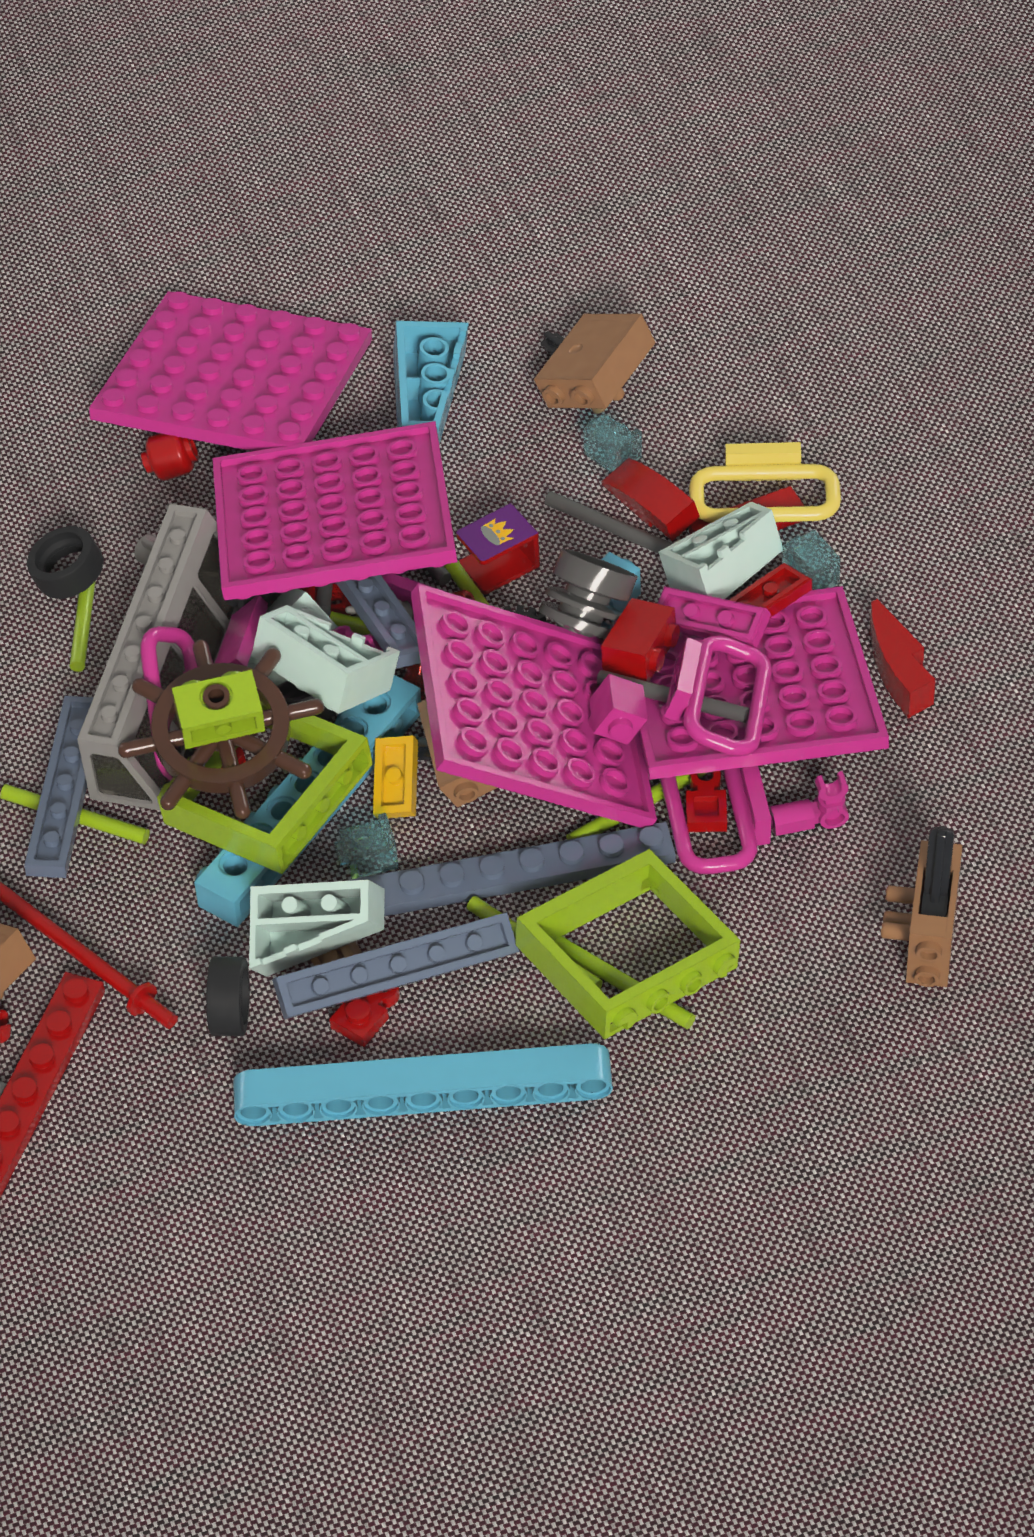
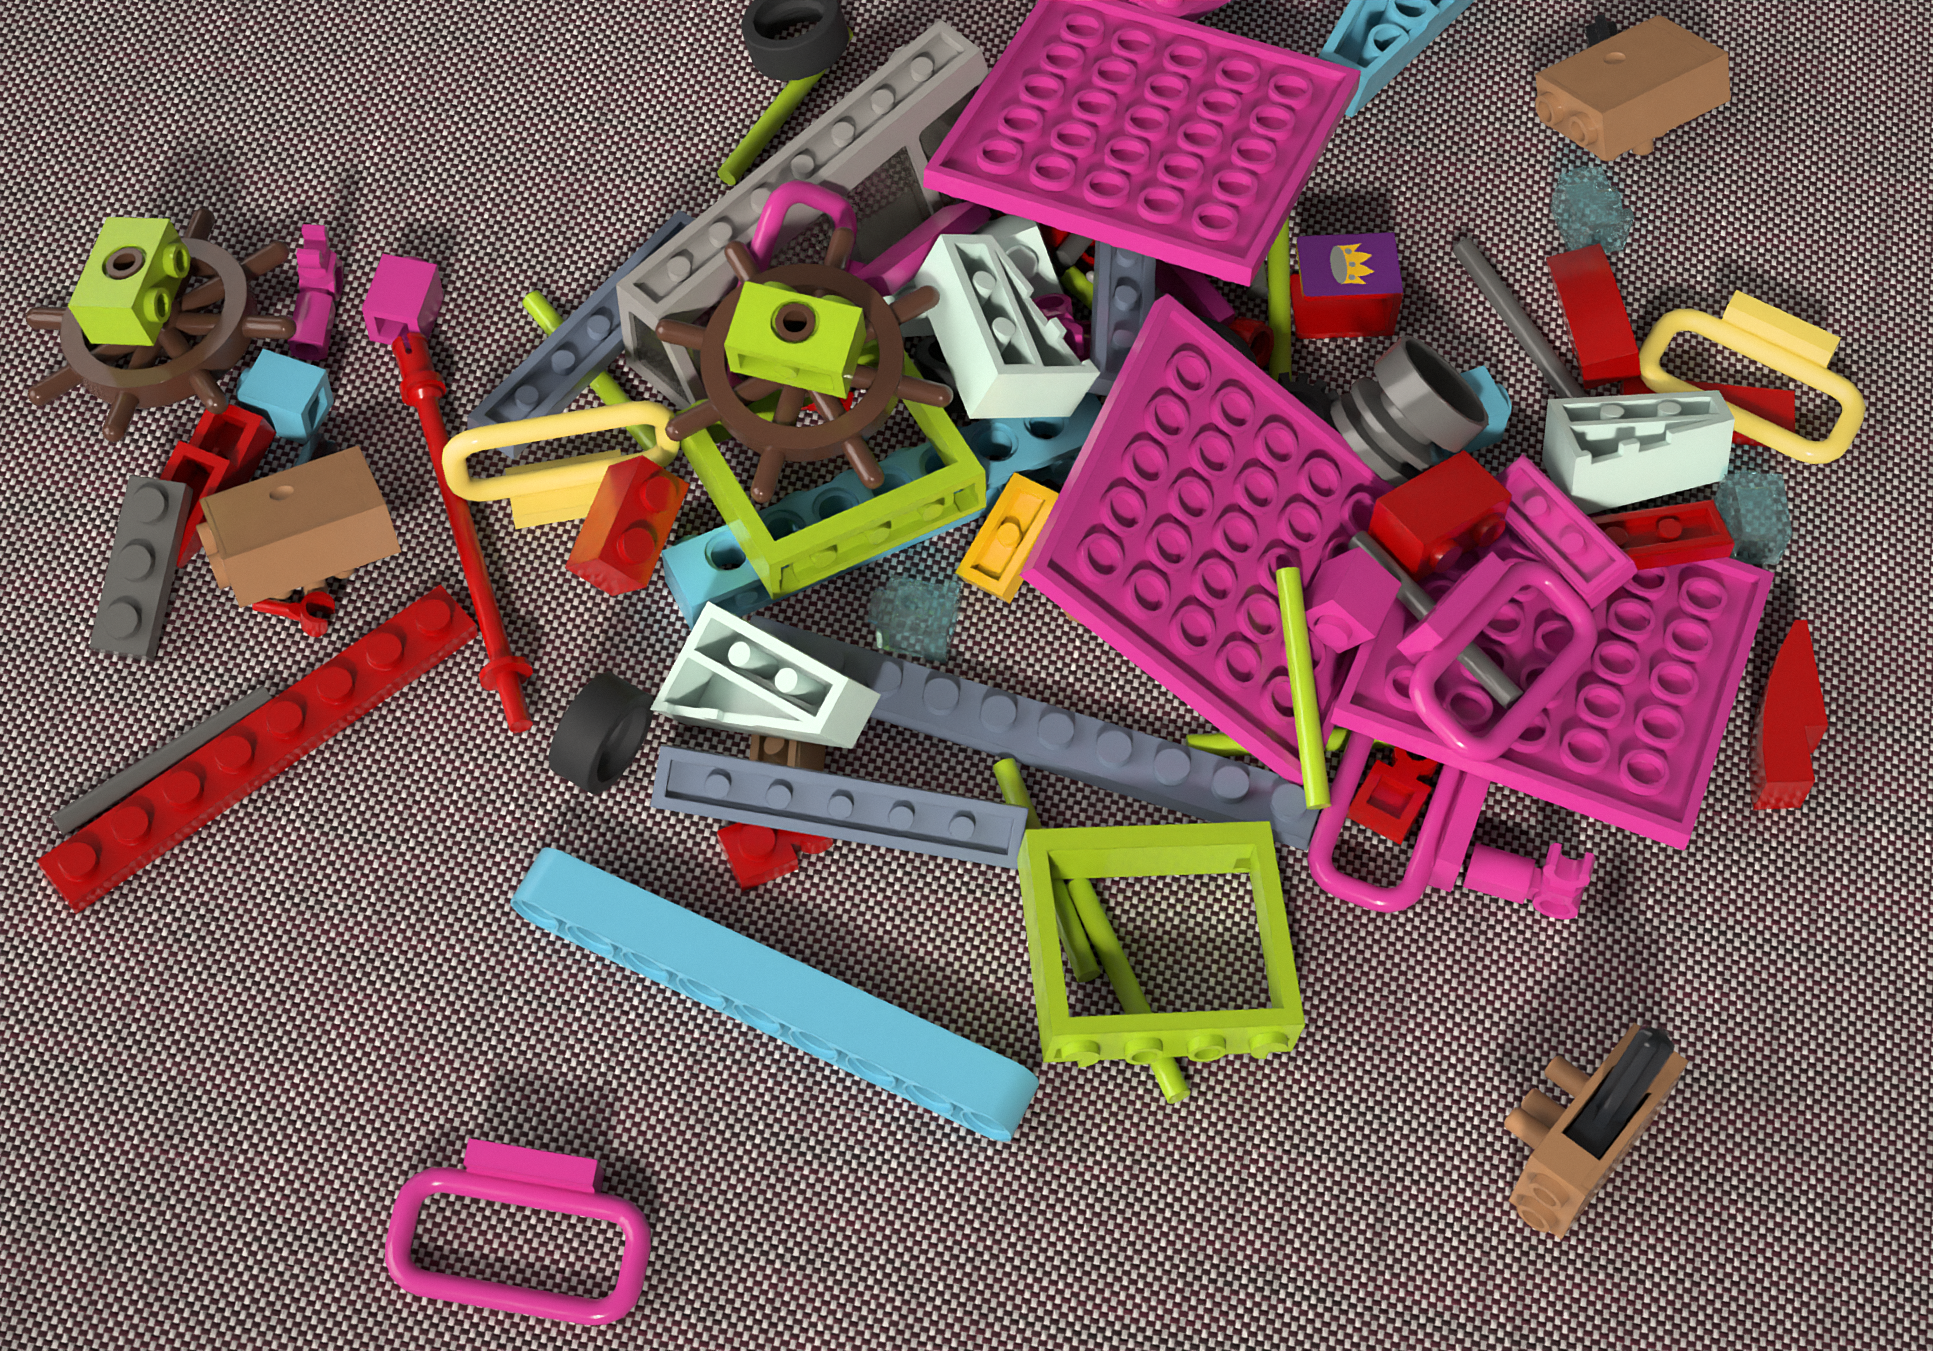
camera: 25 degrees right, 10 degrees up
none -> dark pink bar [385,1138,651,1325]
none -> light yellow bar [442,401,680,529]
none -> red brick [564,455,690,596]
none -> lime bar [1275,567,1331,810]

